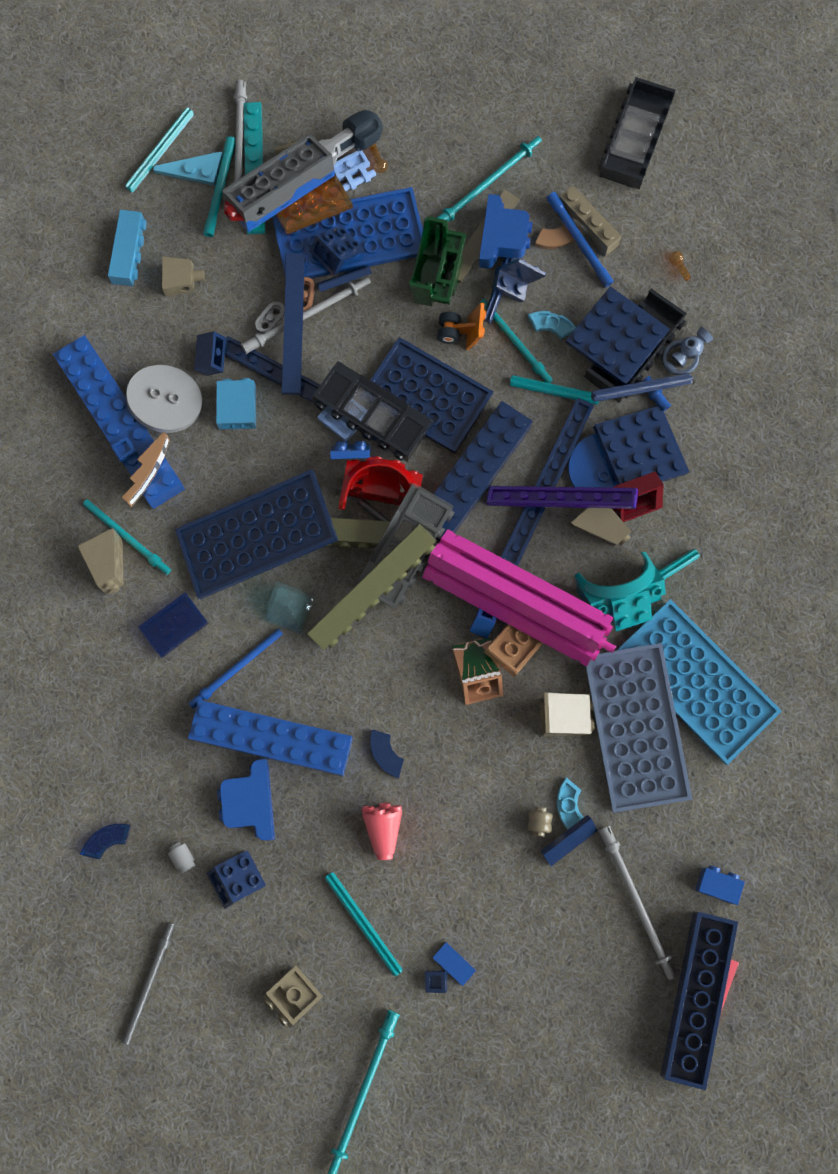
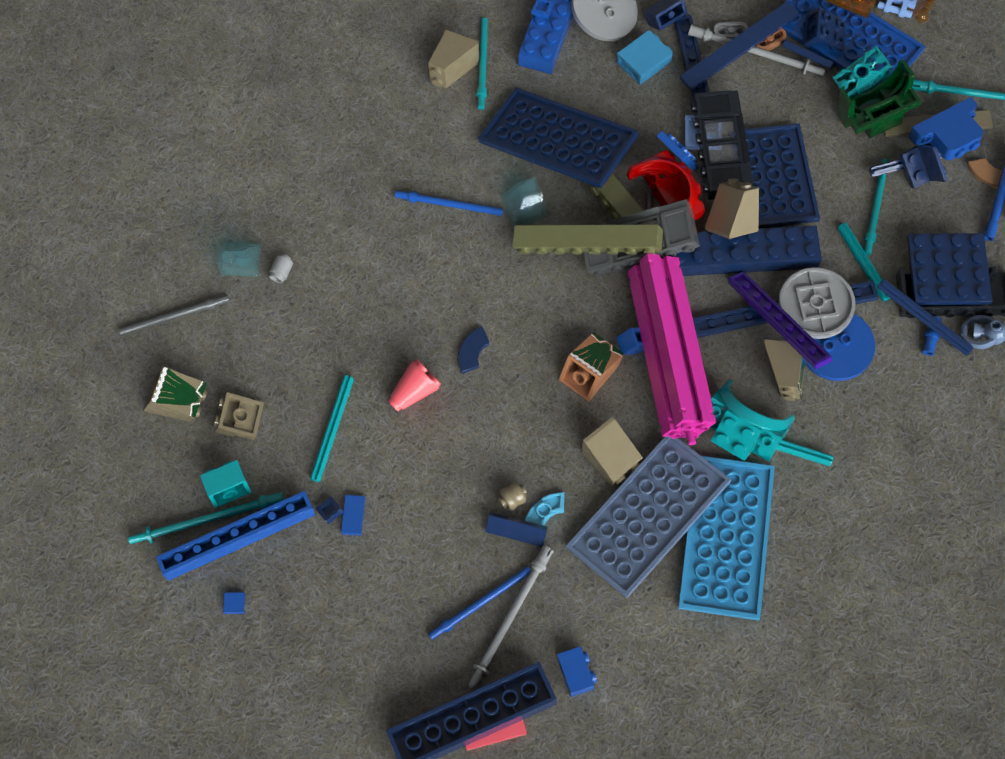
camera: 55 degrees right, 10 degrees down
clear blue tile [80,824,131,860] -> none
medium nougat slope [122,432,170,507] -> none
clear blue plate [138,592,209,658] -> none
blue brick [188,700,353,777] -> none
dark blue bracket [206,851,266,909] -> none
blue brick [217,759,275,841] -> none
orange plate [437,303,486,350] -> none
medium nougat tile [484,624,543,677] -> none
medium azure tile [528,311,576,339] -> none
dark blue plate [593,406,689,485] -> none
dark red window [611,471,664,522] -> none
none -> slope [143,367,208,422]
none -> blue brick [156,491,315,581]
none -> teal brick [200,460,252,508]
none -> clear light blue slope [218,241,262,277]
none -> blue tile [223,592,246,614]
none -> blue bar [428,566,531,640]
none -> dark tan slope [705,178,759,239]
none -> light grey plate [778,267,856,339]
none -> teal piece [832,45,892,97]

